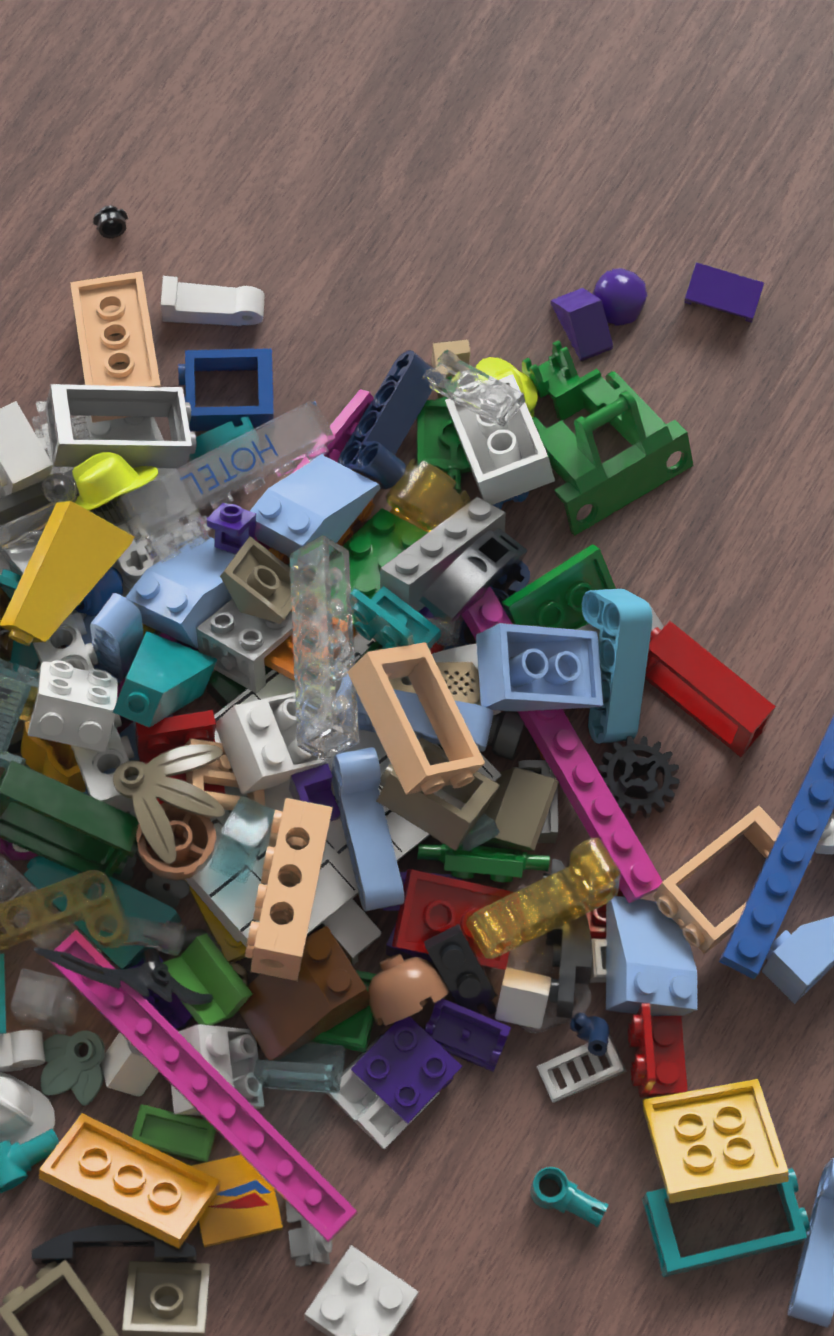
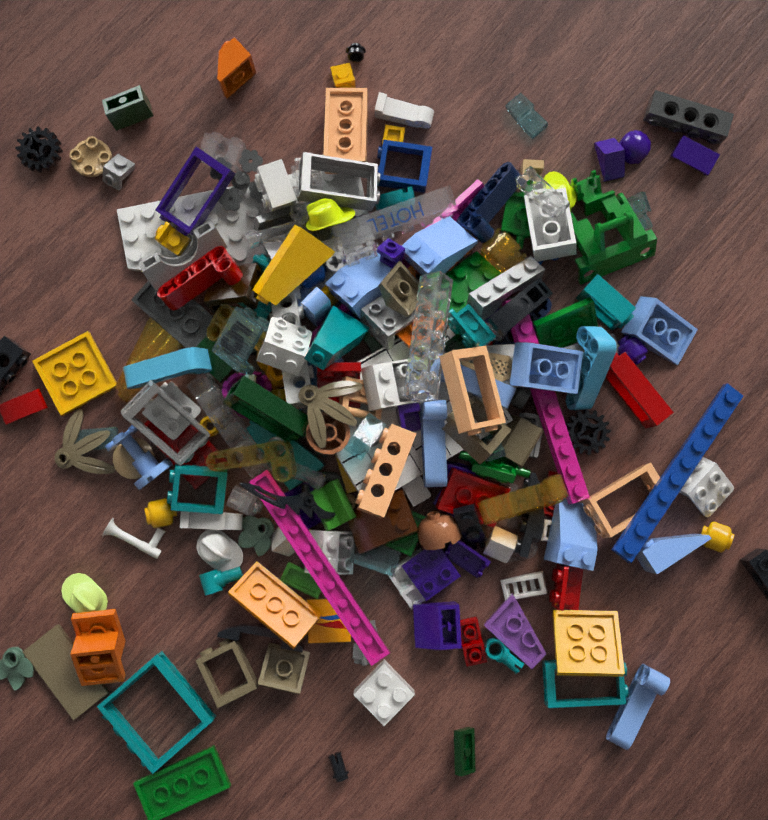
camera: 15 degrees right, 15 degrees up
dark blue arm [569,1012,610,1056] -> none
none -> yellow bracket [330,63,356,88]
none -> yellow tile [382,124,405,146]
none -> dark purple slope [413,601,462,650]
none -> red slope [460,616,487,667]
none -> medium lavender wing [484,593,546,669]
none -> clear light blue slope [505,93,548,139]
none -> teal window [575,274,636,331]
none -> dark purple head [617,335,647,365]
none -> light blue slope [621,296,698,365]
none -> clear light blue plate [627,192,653,230]
none -> dark grey brick [643,90,734,144]

